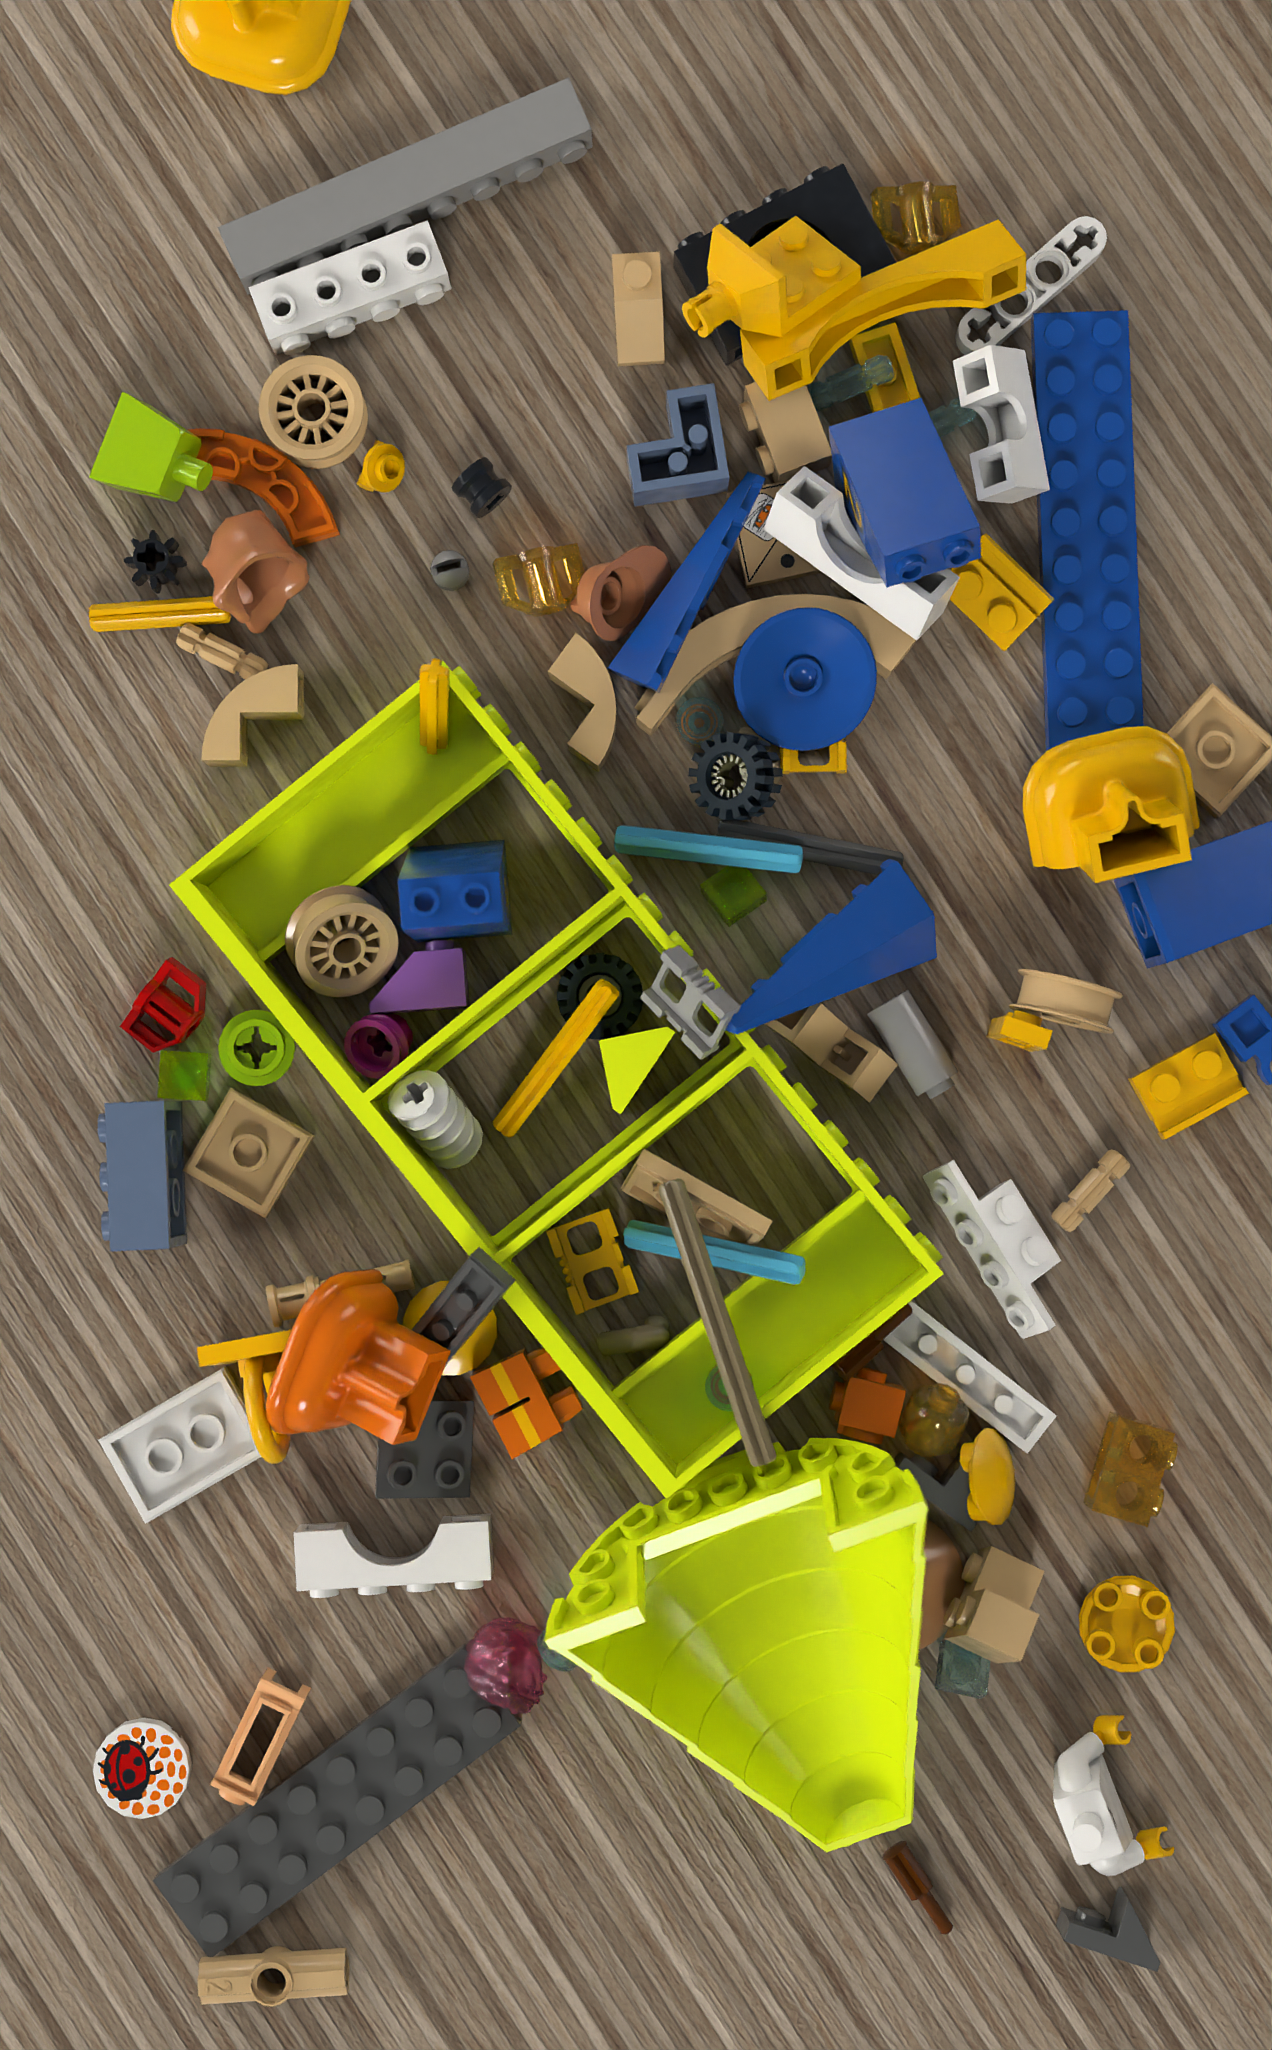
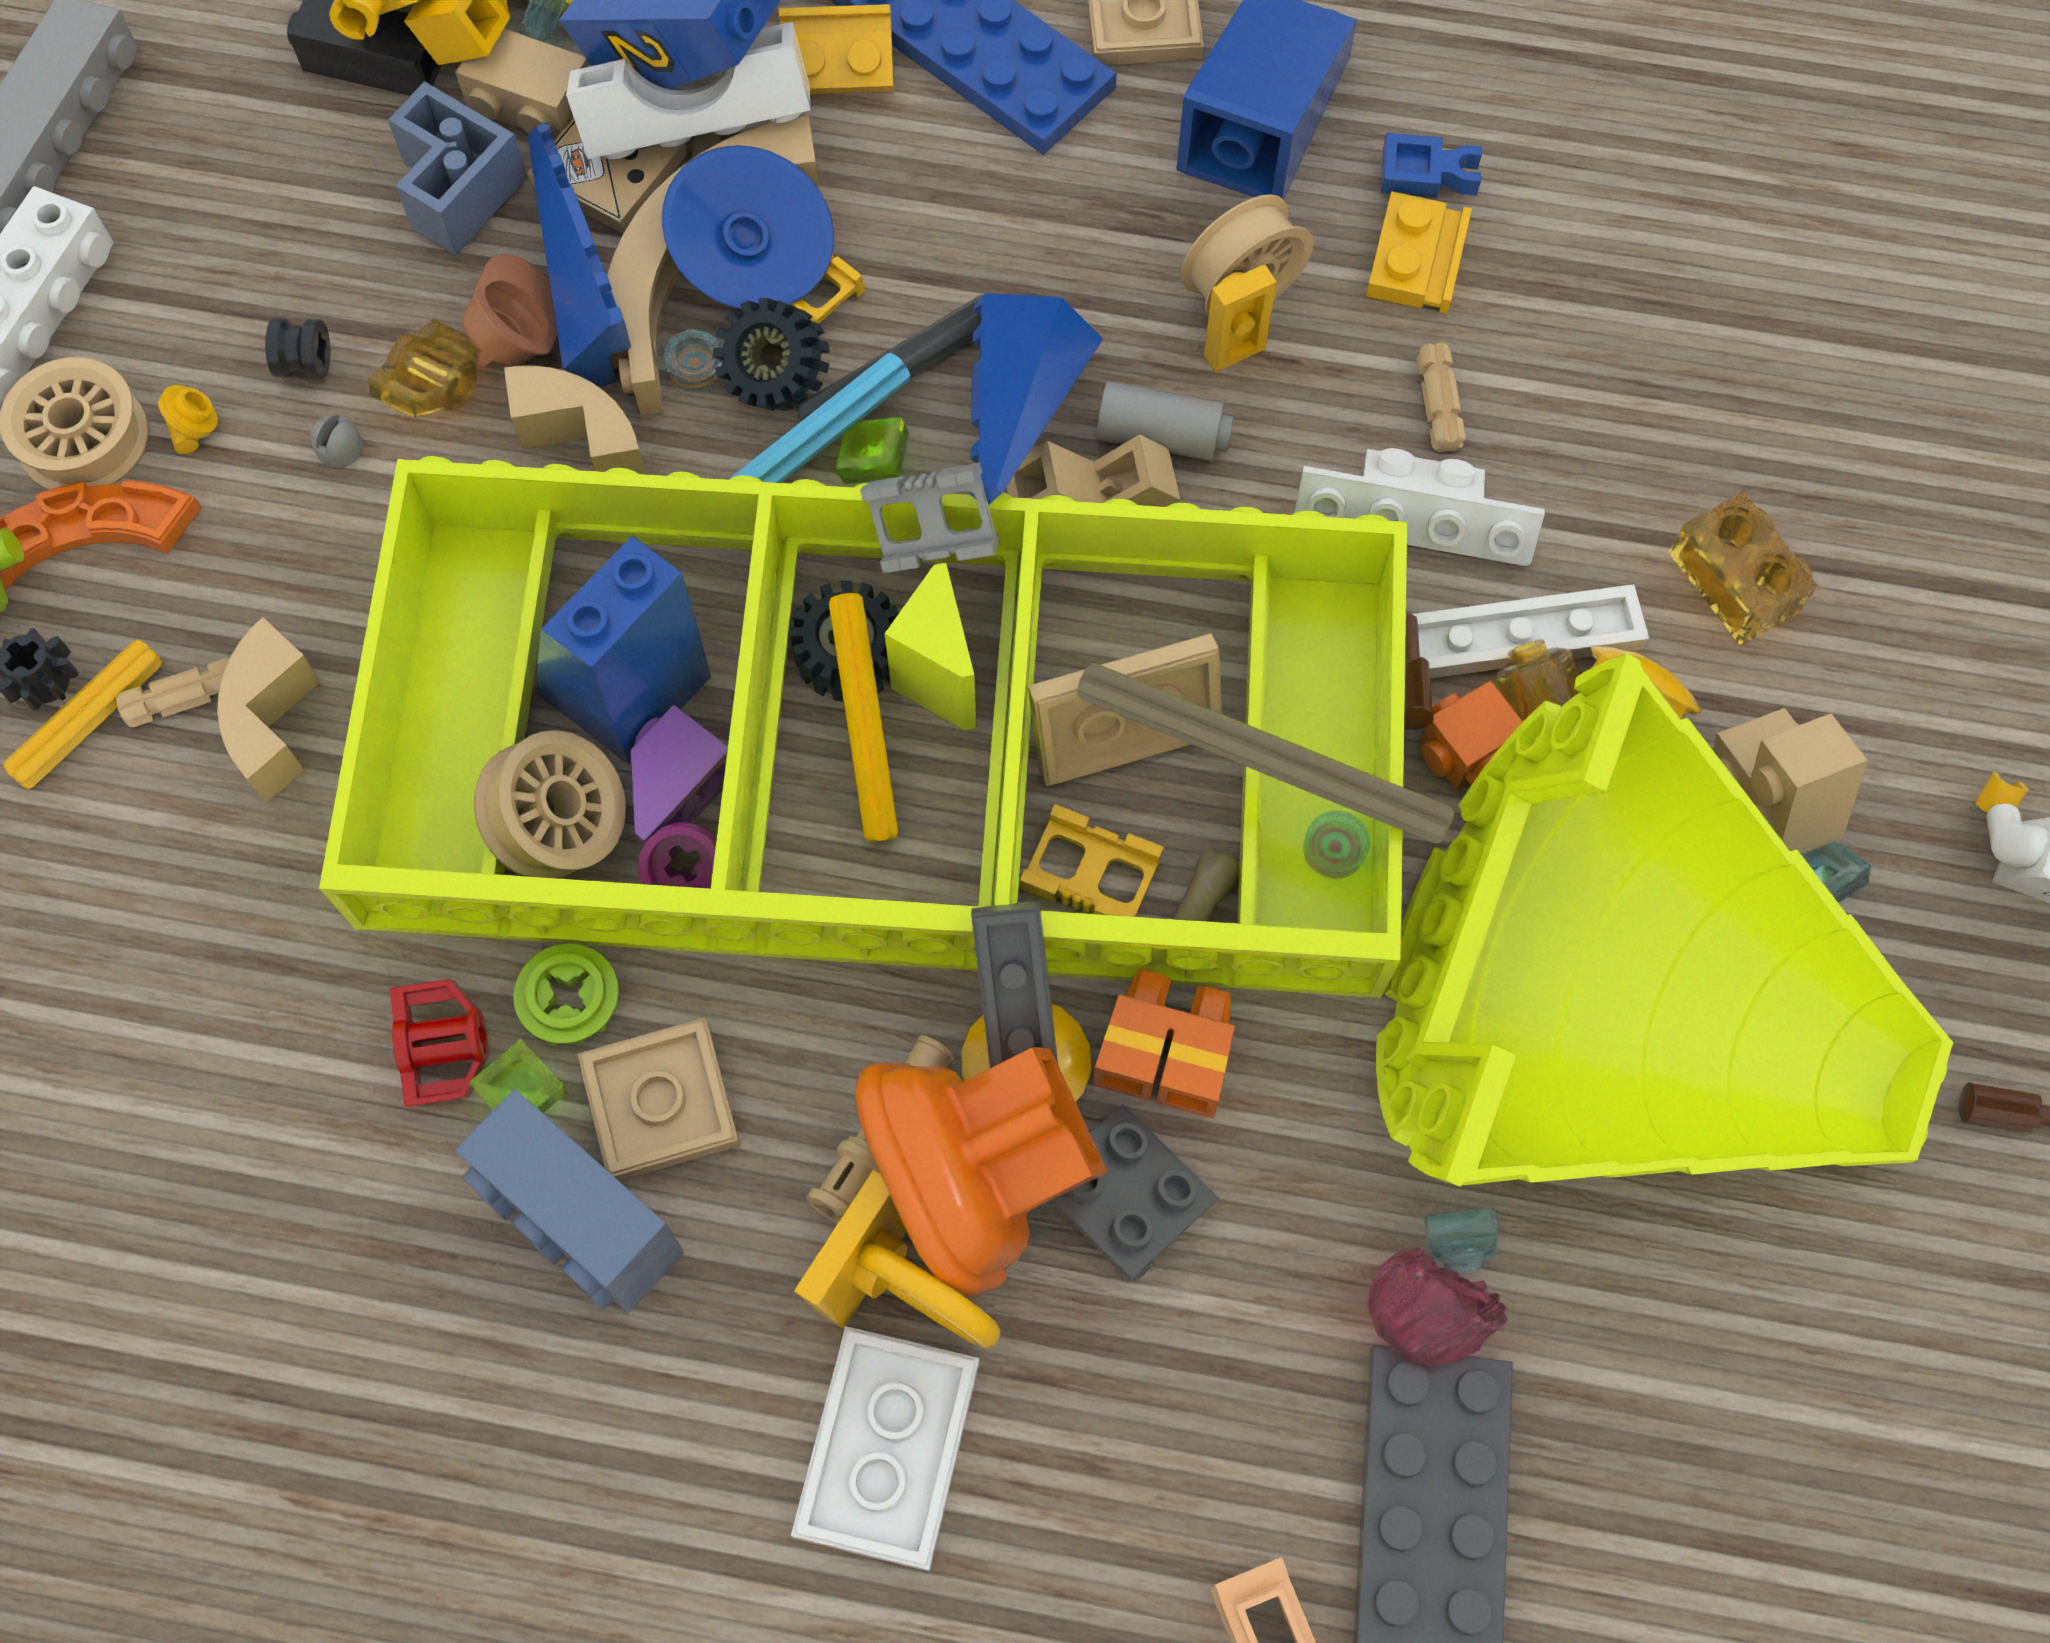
camera: 50 degrees left, 20 degrees down
nougat piece [201,510,310,634] -> none
white arch [294,1514,494,1598] -> none
white piece [388,1070,483,1169] -> none
yellow axle [419,659,449,755] -> none
tan slope [612,251,665,366] -> none
medium azure axle [623,1220,806,1285] -> none
yellow piece [1022,726,1200,883] -> none
yellow dish [1079,1575,1175,1672] -> none

